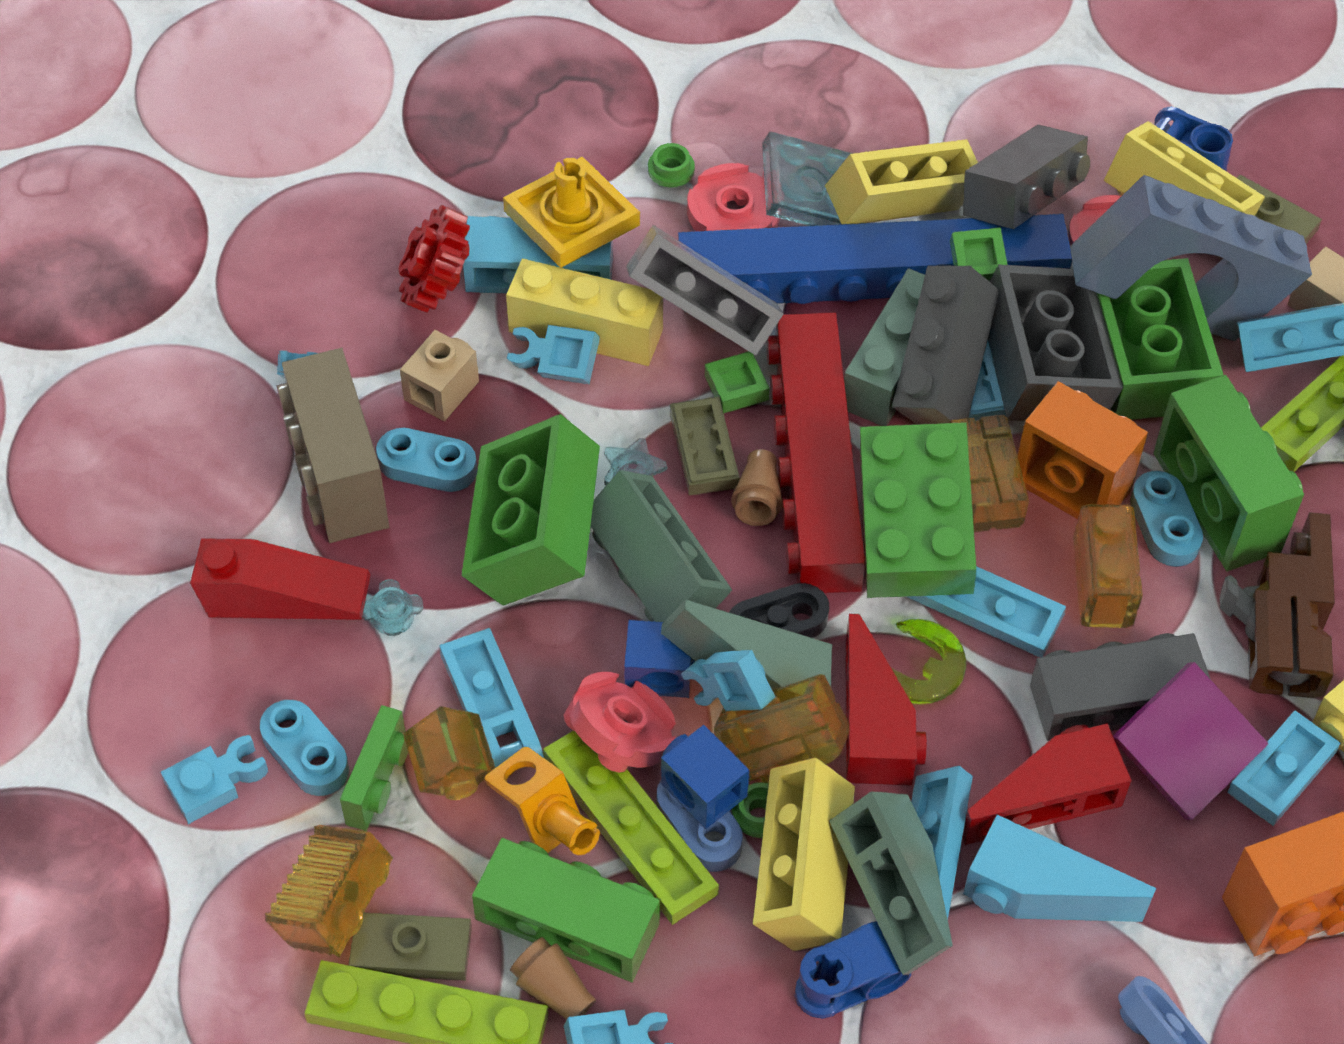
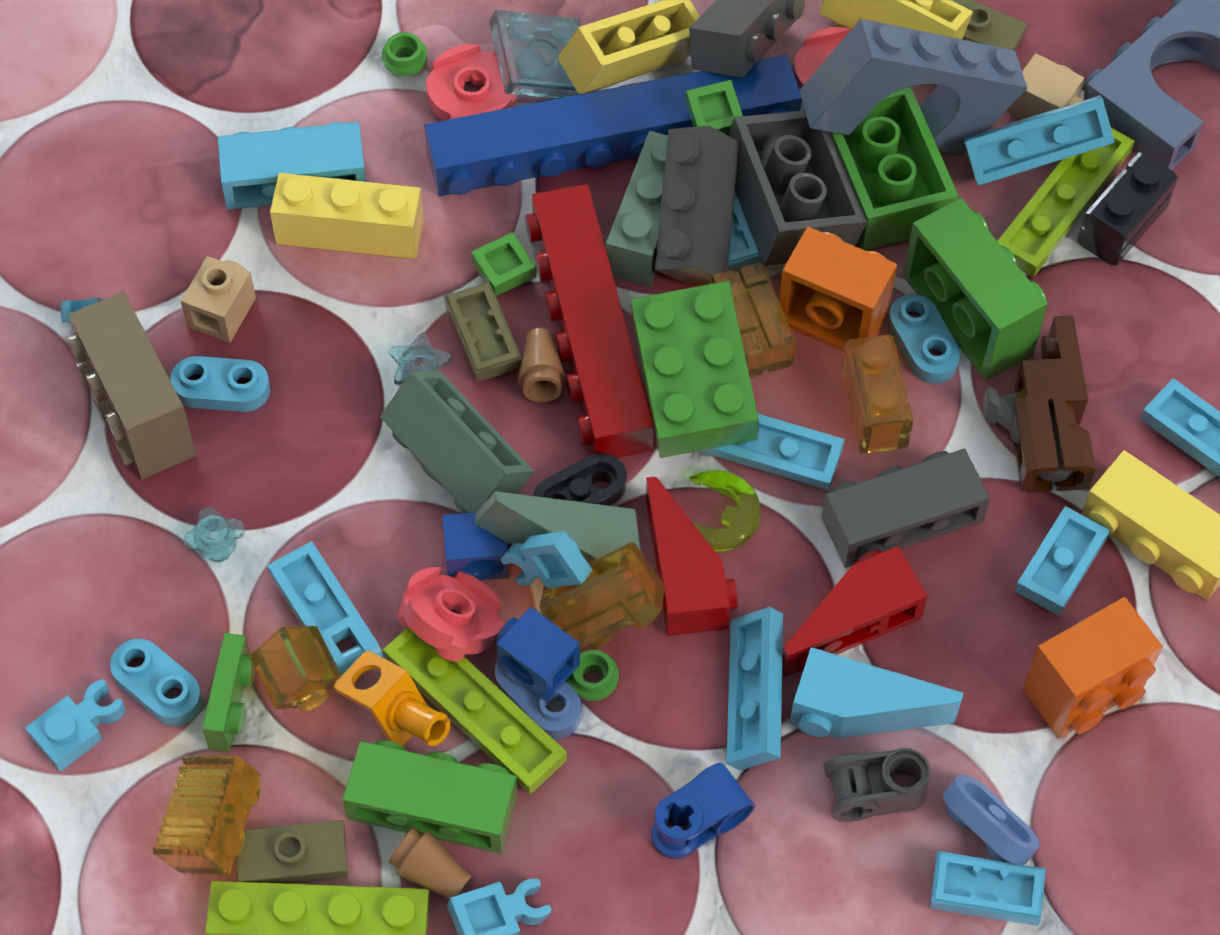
camera: 10 degrees left, 5 degrees up
red slope [190,538,371,620] -> none
red gear [398,205,470,313] -> none
bright green brick [461,414,600,606] -> none
yellow plate [503,157,640,268] -> none
medium azure plate [507,325,600,385] -> none
light grey brick [626,225,783,355] -> none
light yellow brick [753,758,855,951] -> none
sand green slope [829,791,953,975] -> none
magenta tile [1113,662,1269,820] -> none
none -> dark grey piece [823,748,930,822]

